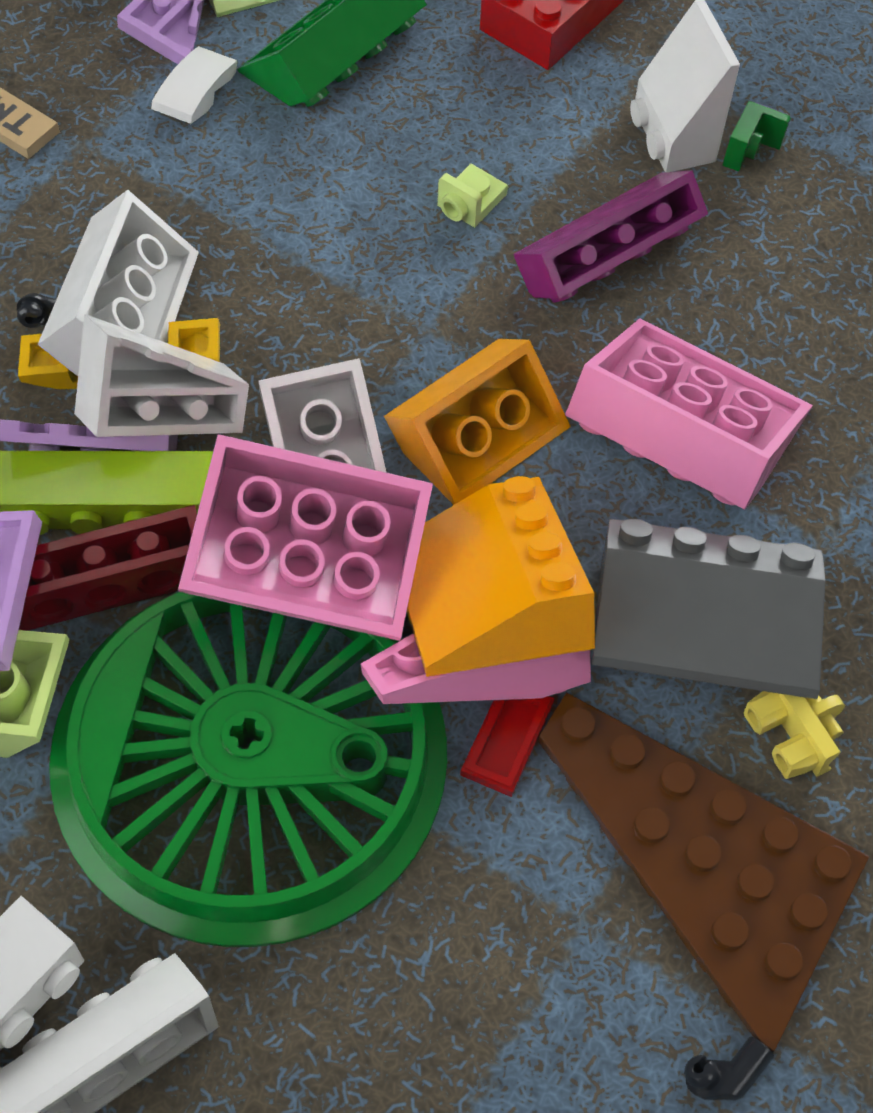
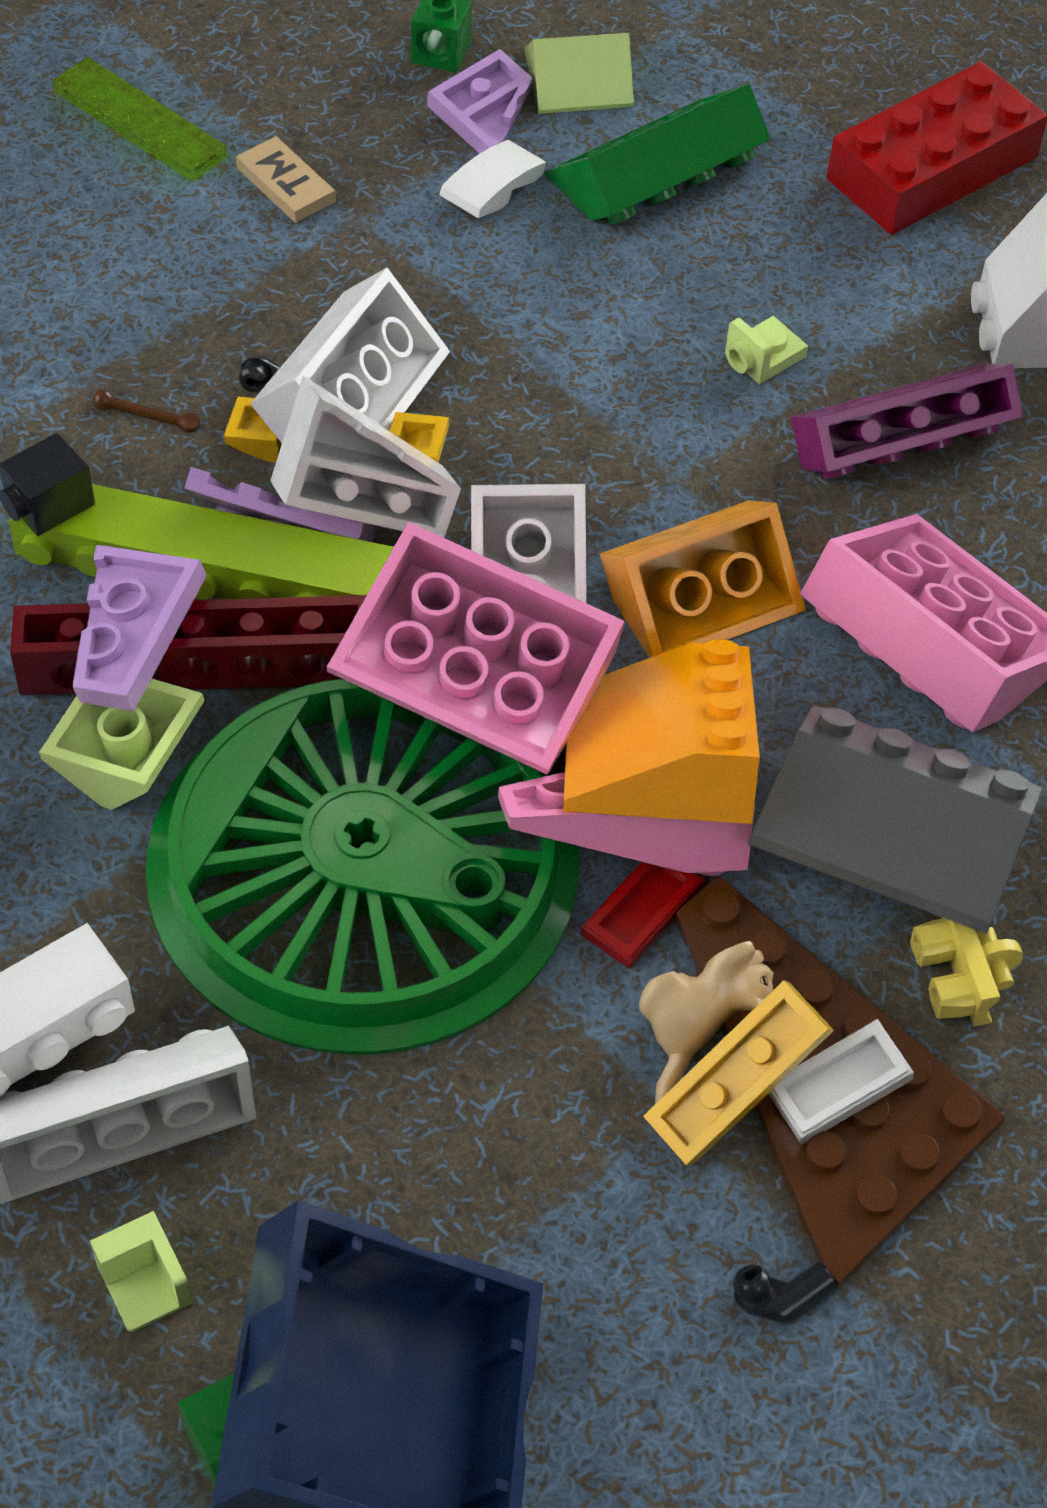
camera: 15 degrees right, 5 degrees down
none -> tan animal [639,941,773,1104]
none -> yellow plate [643,980,834,1166]
none -> white tile [768,1019,914,1145]

